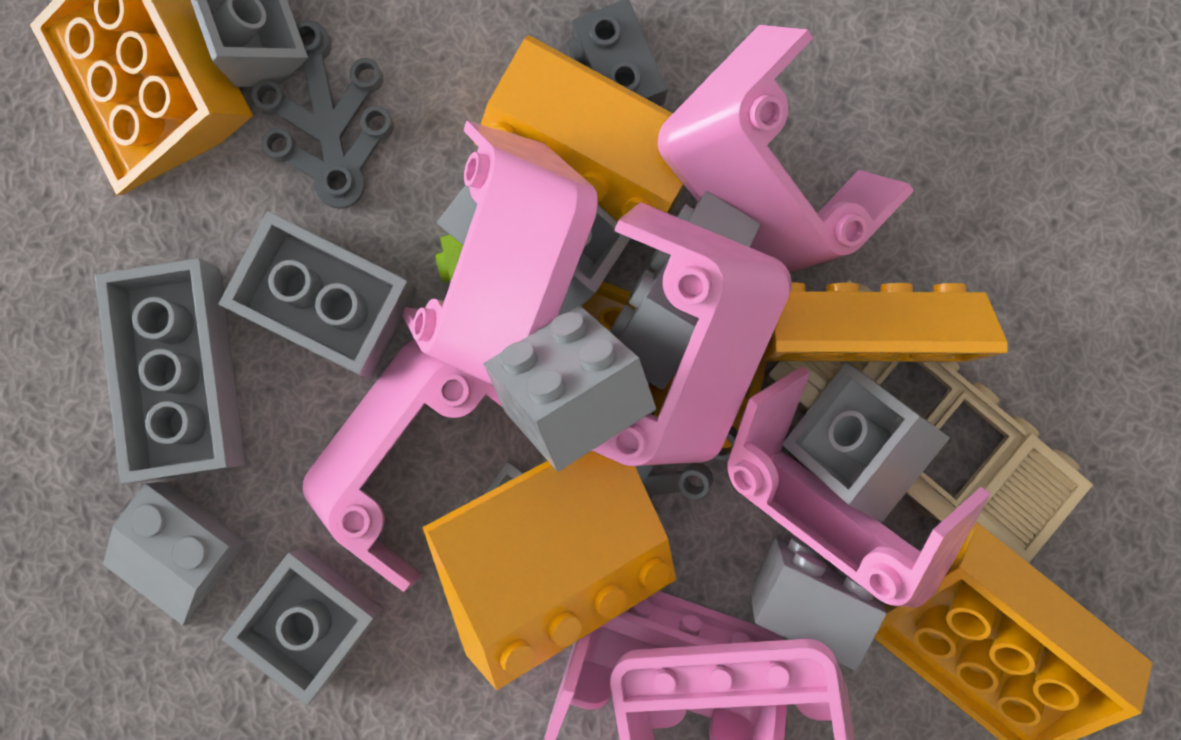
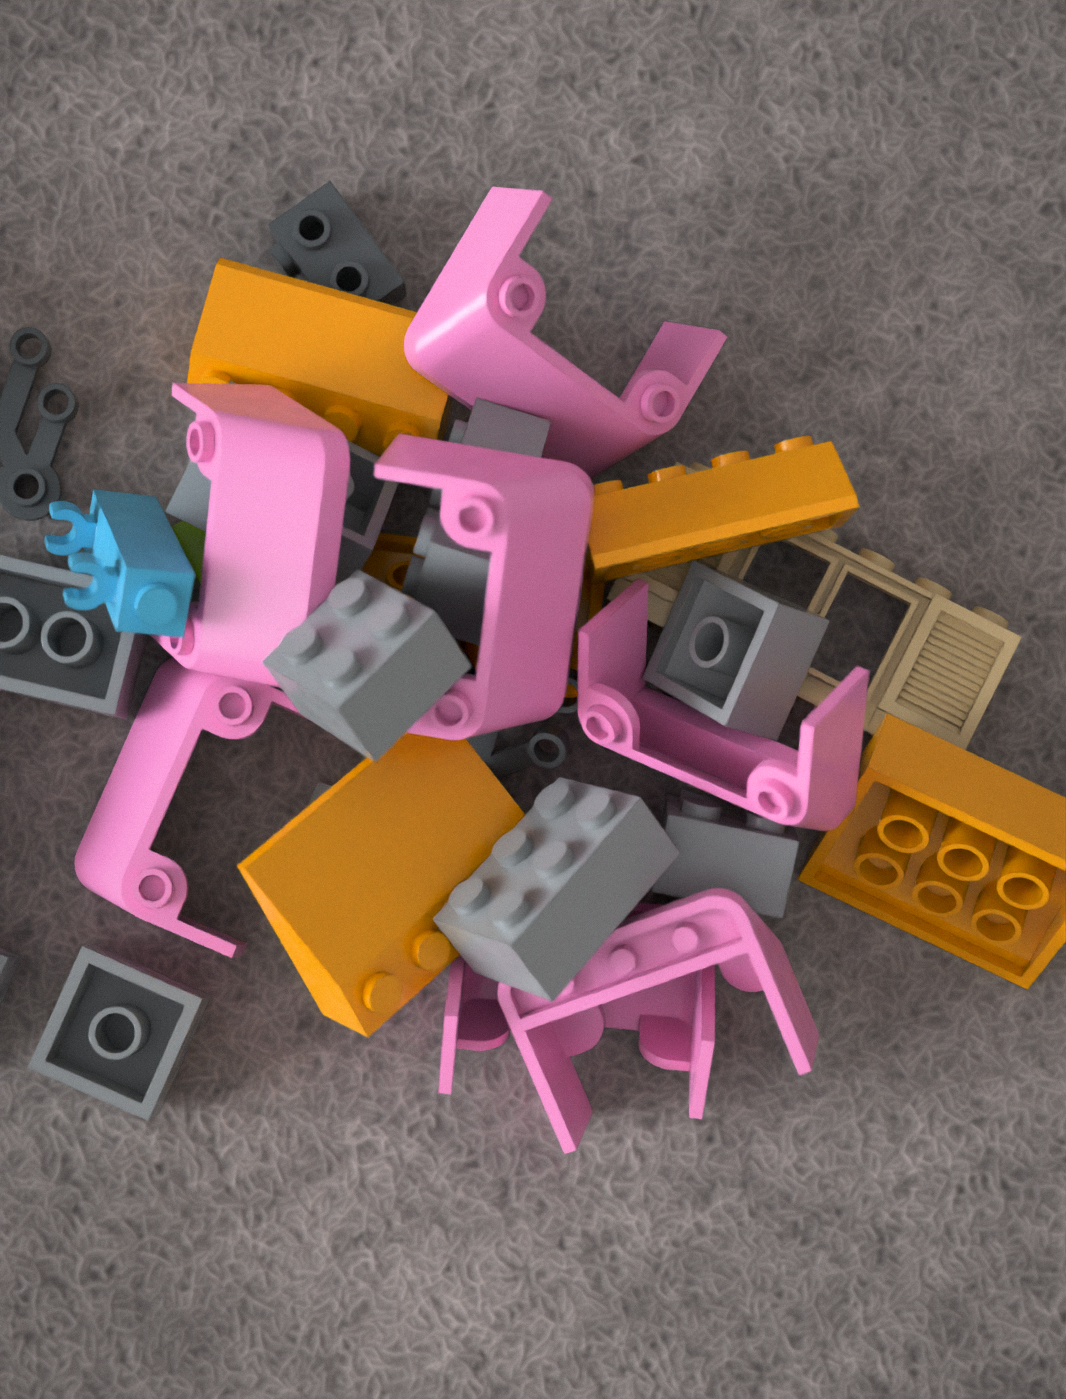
camera: 20 degrees left, 0 degrees up
none -> medium azure brick [44,489,195,638]
none -> light grey brick [432,777,680,1002]

